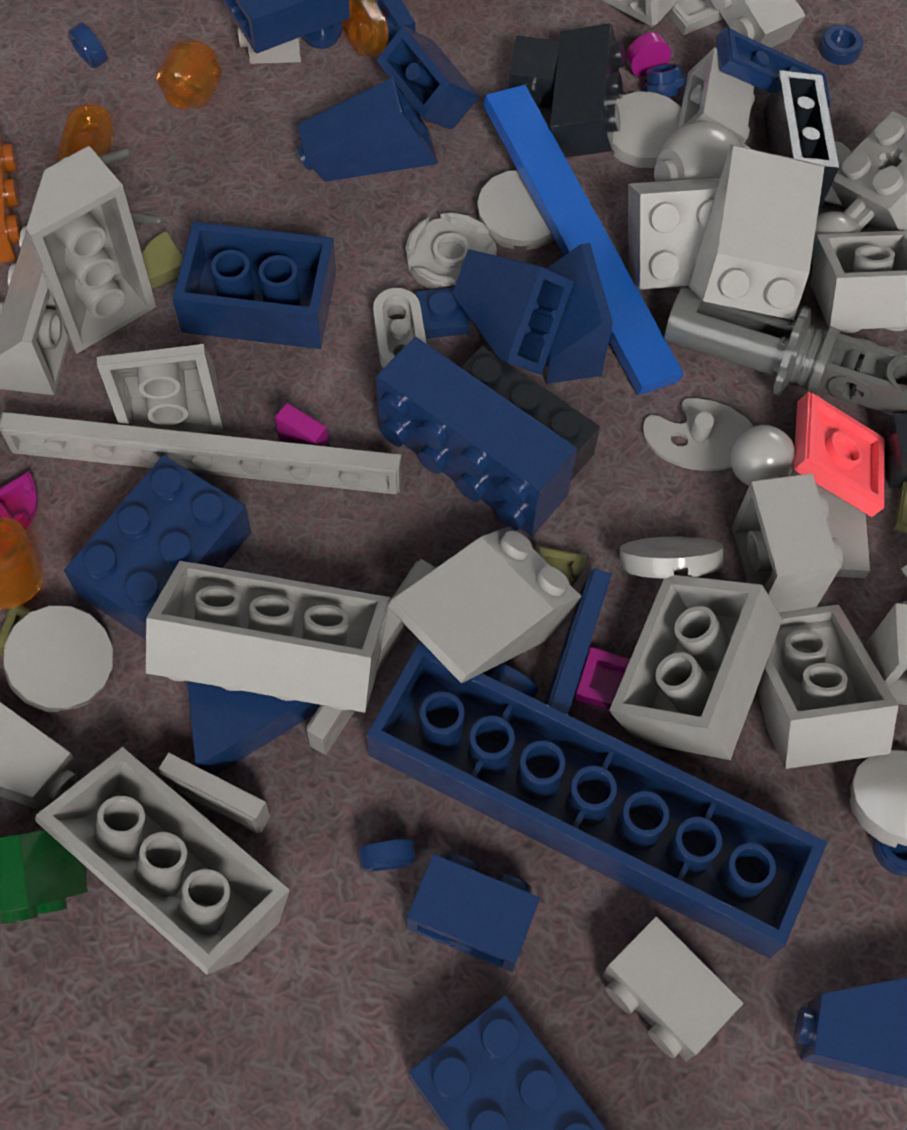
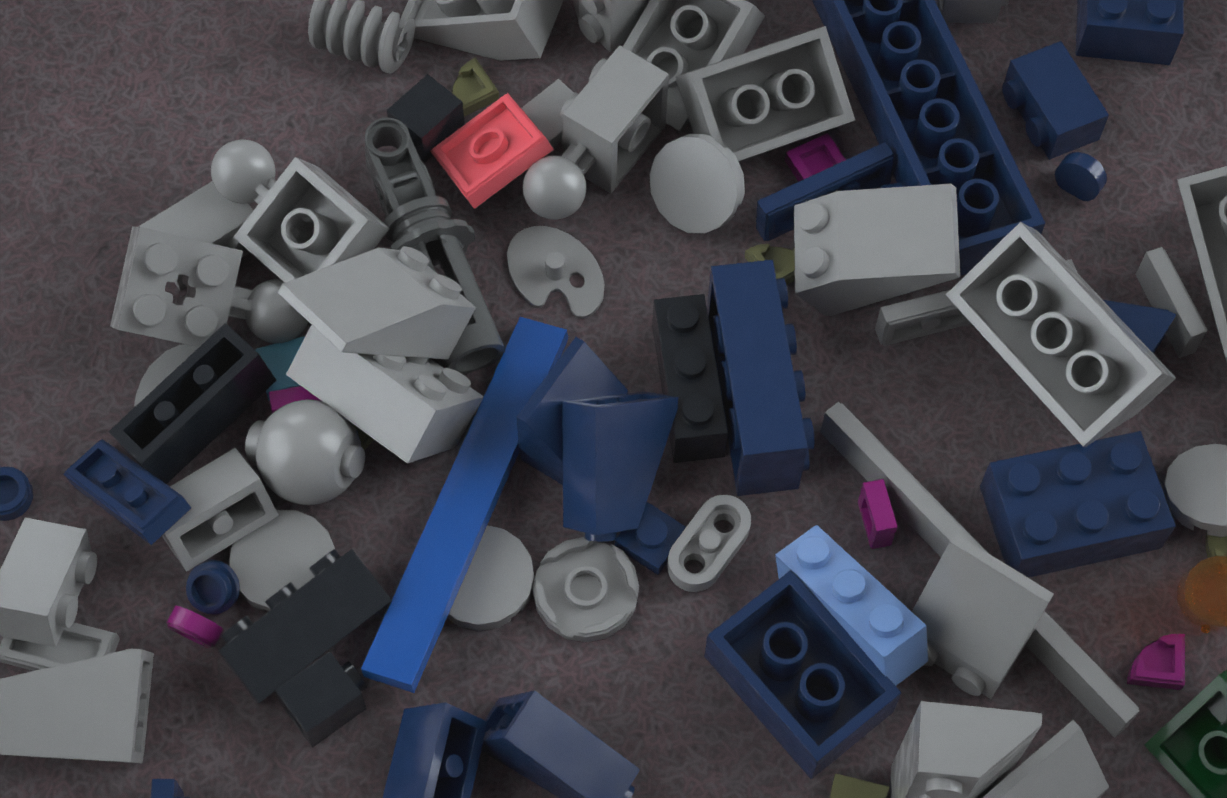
camera: 135 degrees left, 0 degrees up
none -> medium blue brick [775,525,928,686]

